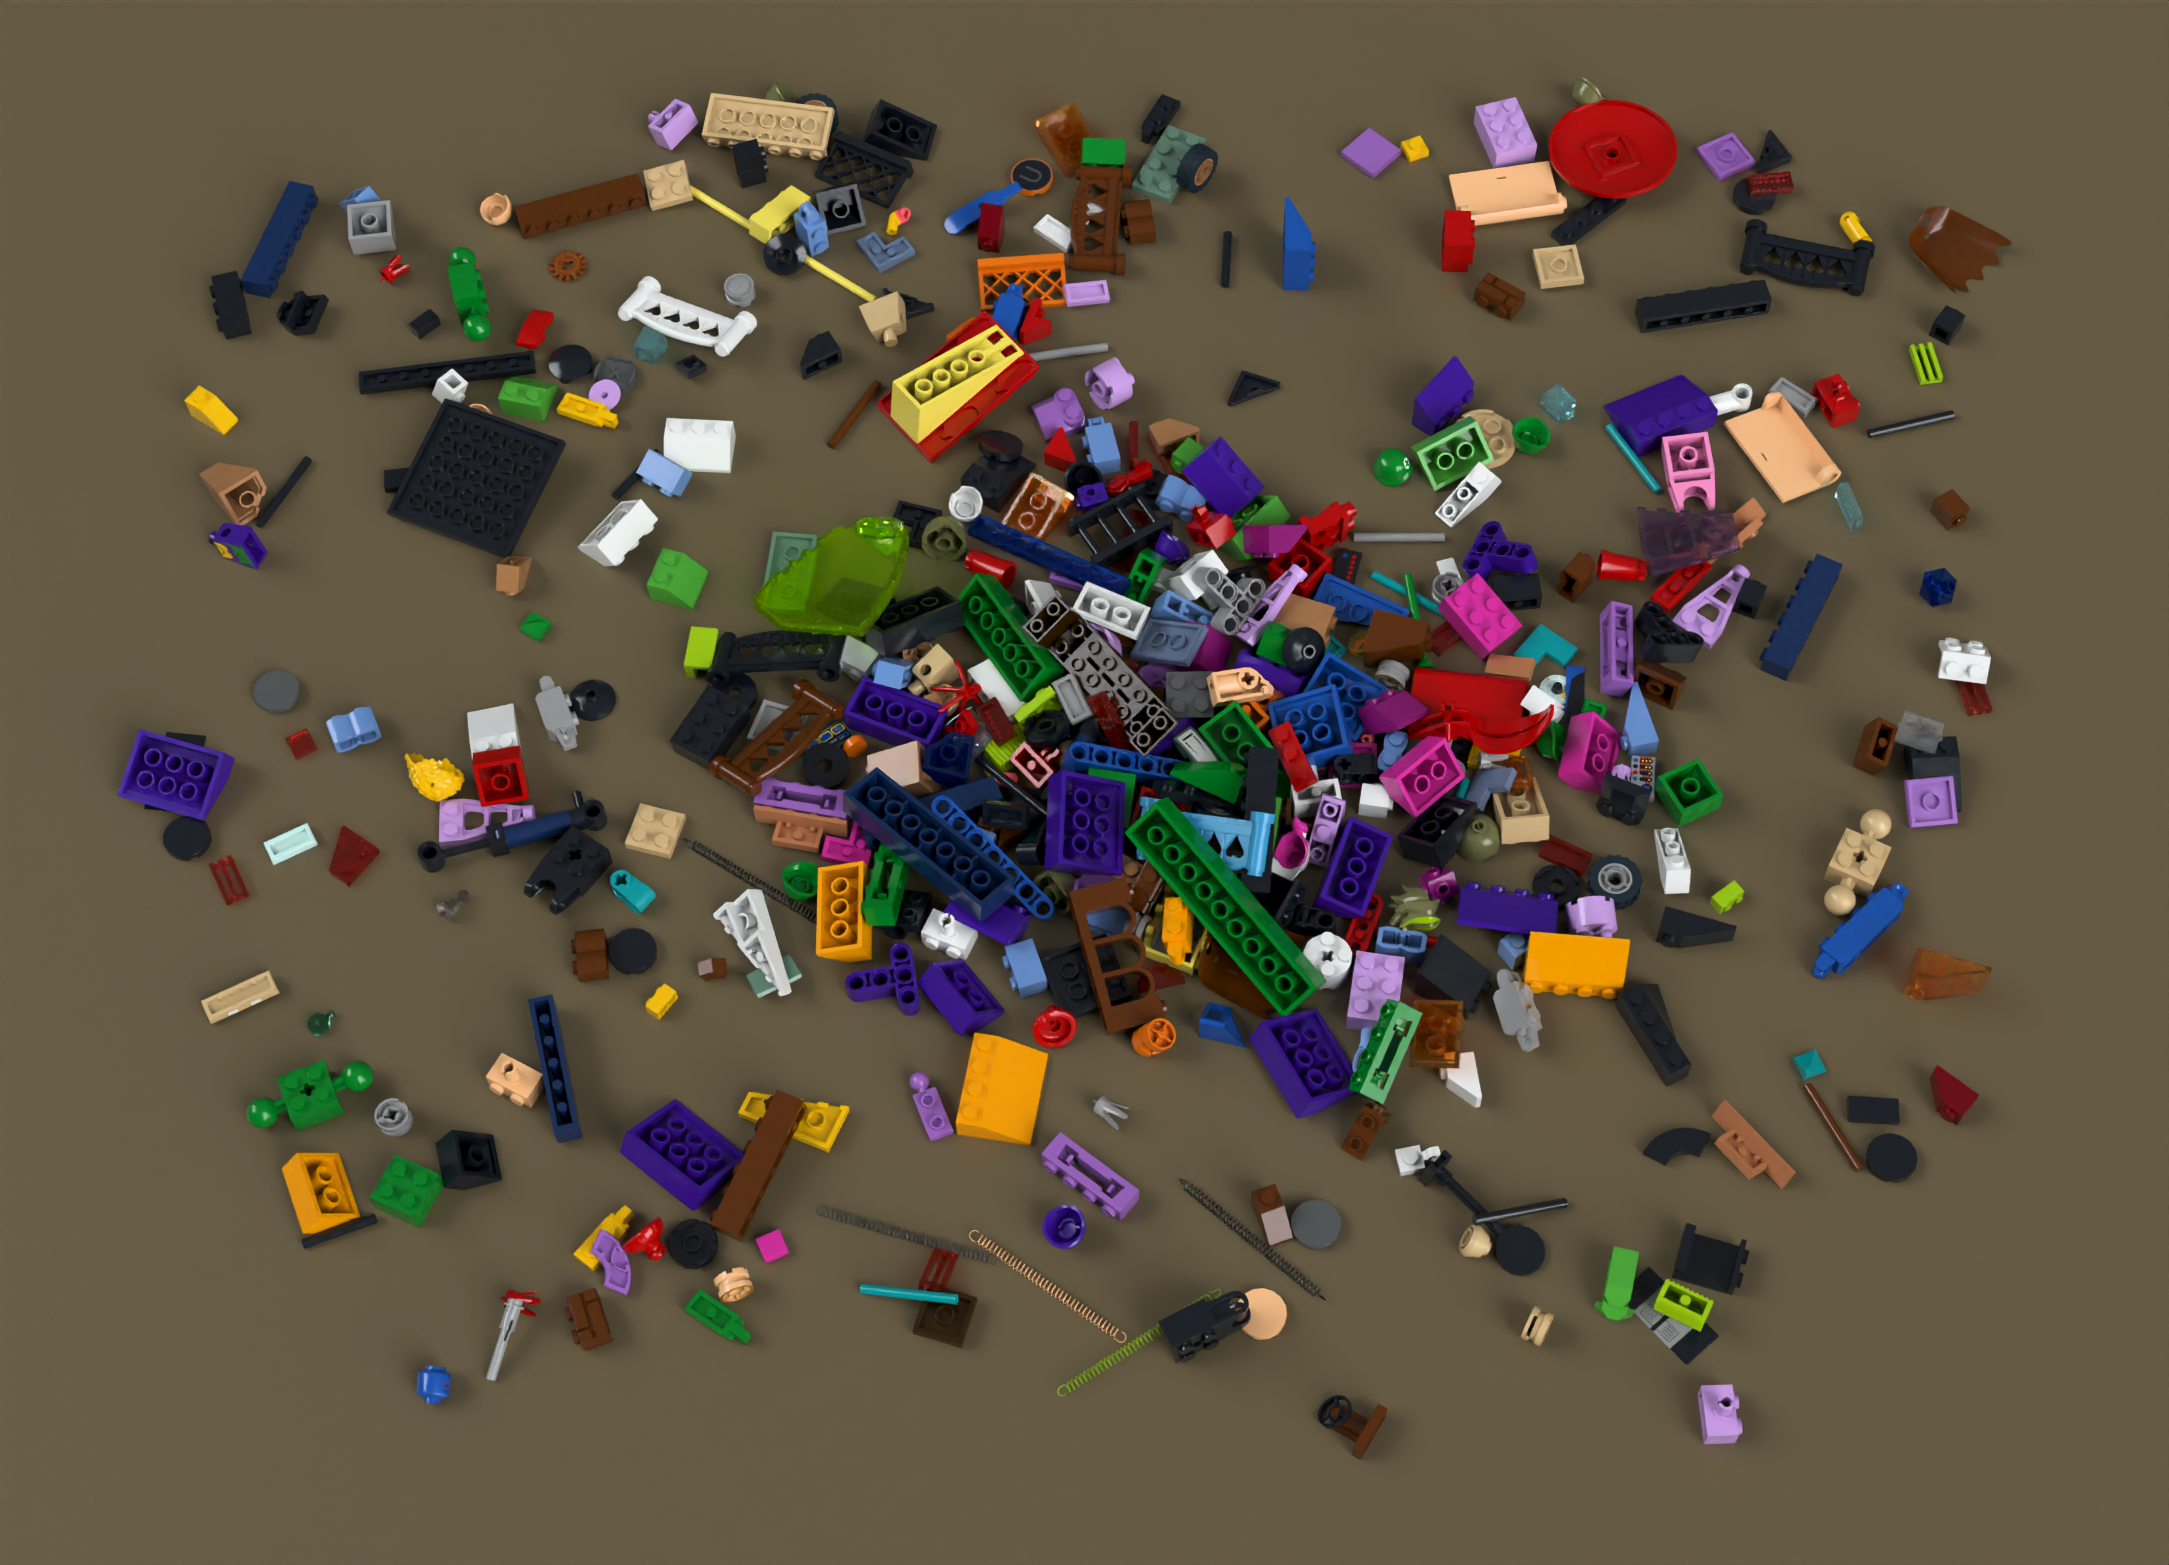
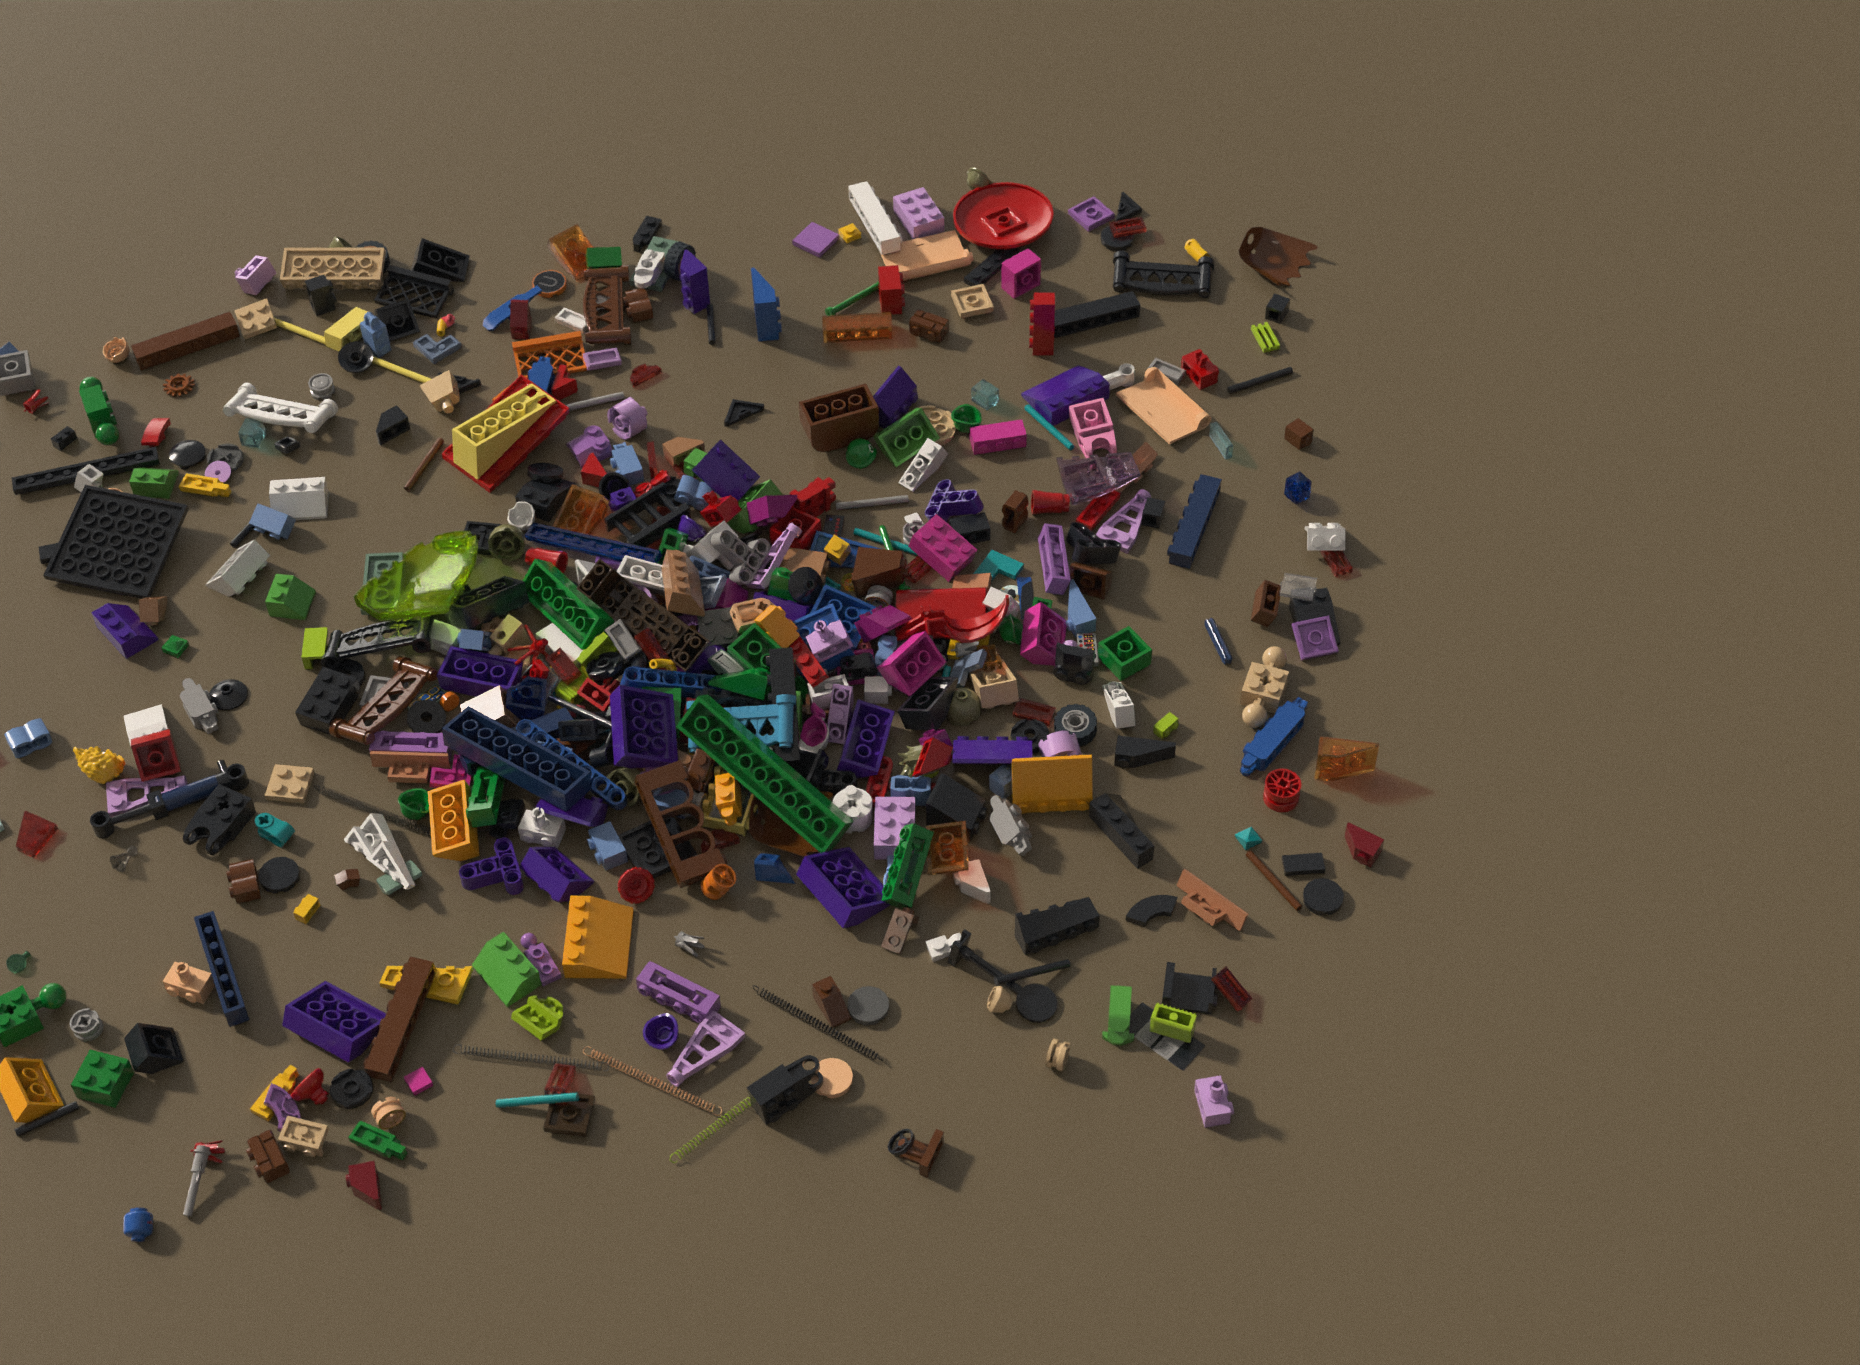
camera: 10 degrees left, 10 degrees down
none -> dark purple slope [91,603,159,659]
none -> tan bracket [278,1116,329,1158]
none -> dark red slope [345,1161,382,1210]
none -> bright green slope [472,931,542,1007]
none -> lime slope [511,995,563,1041]
none -> clear red tile [630,364,662,388]
none -> white piece [634,250,665,288]
none -> yellow arm [649,659,677,671]
none -> medium nougat slope [661,550,705,617]
none -> lavender plate [666,1010,745,1087]
none -> dark purple slope [680,249,710,314]
none -> light orange brick [754,605,800,648]
none -> reddish brown brick [799,383,879,452]
none -> lavender brick [806,620,853,663]
none -> clear orange brick [822,312,892,343]
none -> yellow brick [824,535,851,566]
none -> green bar [825,282,879,319]
none -> white brick [848,181,902,255]
none -> red slope [912,737,953,778]
none -> dark pink brick [970,419,1027,455]
none -> dark pink brick [1001,248,1041,299]
none -> black wedge [1015,897,1100,955]
none -> red brick [1029,293,1055,355]
none -> dark blue axle [1204,618,1233,665]
none -> clear red tile [1211,966,1253,1012]
none -> red wheel [1263,769,1301,812]

